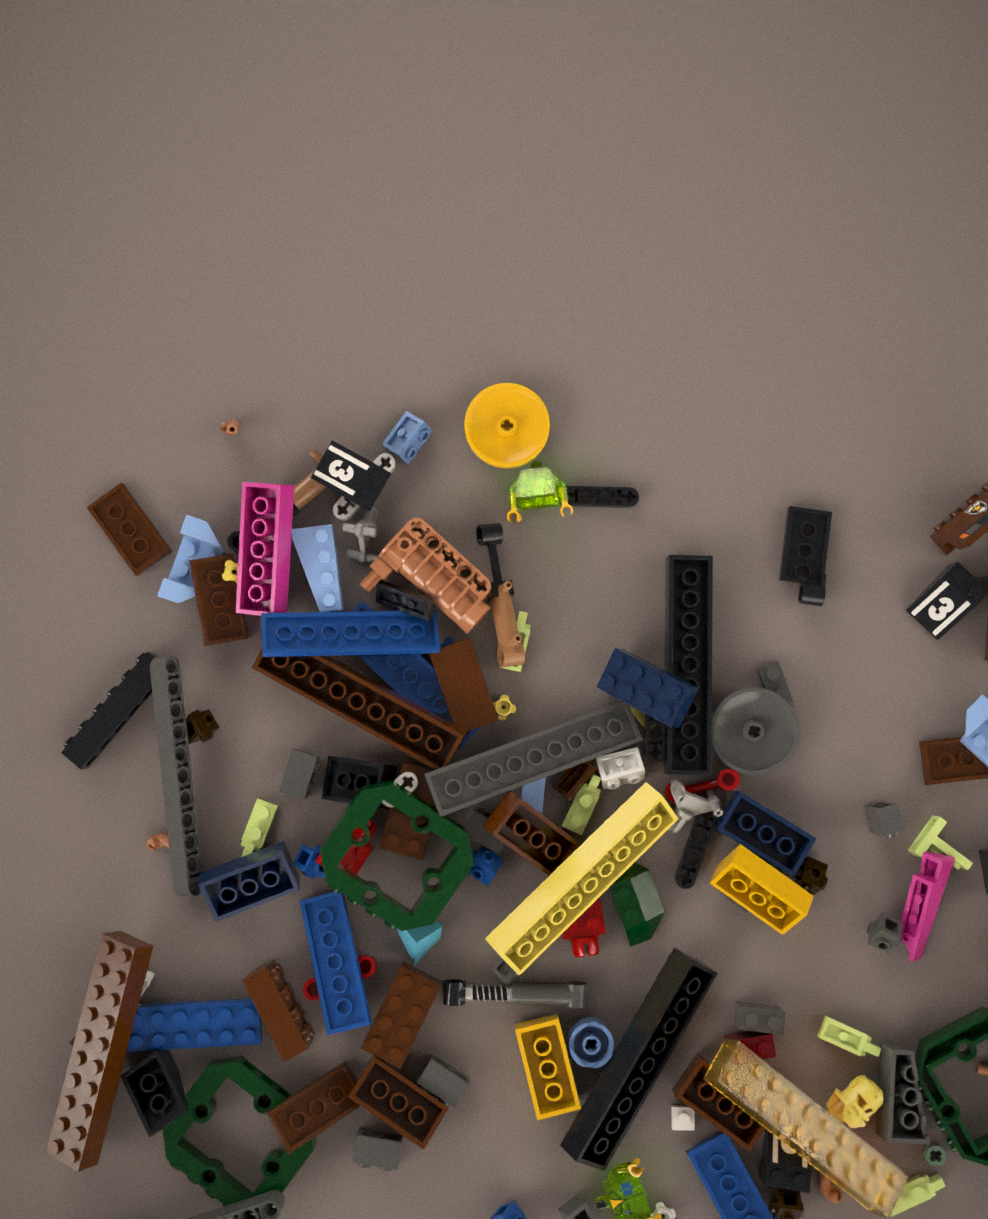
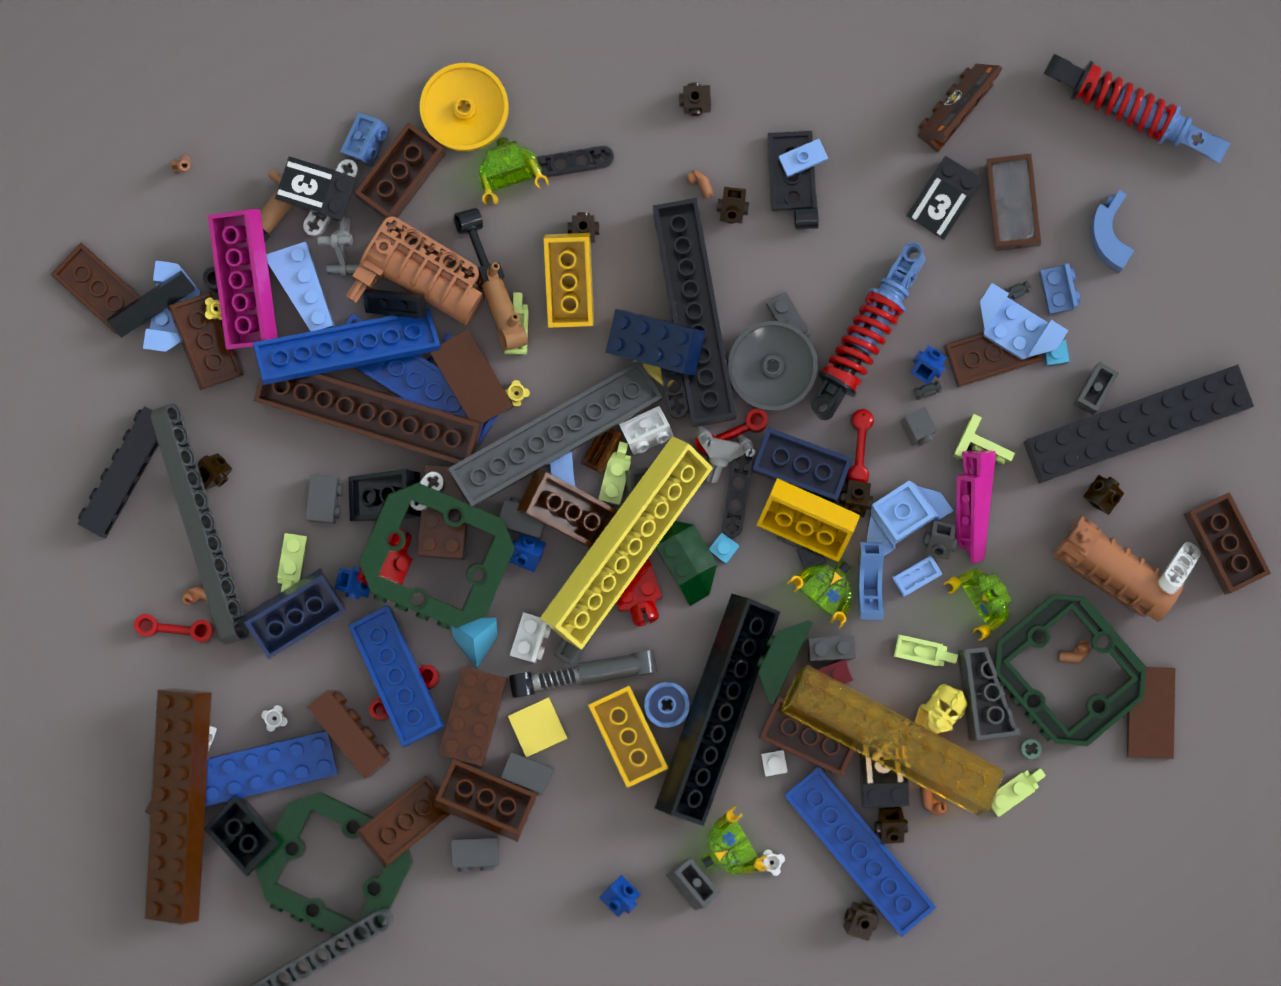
camera: 10 degrees left, 0 degrees up
none -> black tile [107,270,195,338]
none -> red piece [134,614,214,643]
none -> white plate [261,705,288,732]
none -> reddish brown brick [354,122,446,219]
none -> light yellow tile [508,697,568,757]
none -> white bracket [510,612,551,664]
none -> yellow brick [544,233,594,328]
none -> dark brown brick [568,212,599,243]
none -> dark grey plate [625,468,649,493]
none -> dark brown brick [679,83,711,116]
none -> nougat arm [686,170,714,199]
none -> medium azure plate [709,533,739,564]
none -> dark brown brick [717,187,749,224]
none -> dark green wedge [756,620,813,706]
none -> light blue plate [778,139,828,178]
none -> clear neon green torso [787,560,853,628]
none -> black tile [796,547,826,571]
none -> piece [811,243,926,420]
none -> red piece [846,409,874,483]
none -> medium blue arch [858,542,884,621]
none -> light blue piece [866,480,953,556]
none -> light blue plate [892,556,943,597]
none -> blue brick [910,345,947,385]
none -> dark grey piece [914,381,942,400]
none -> clear neon green torso [943,569,1012,641]

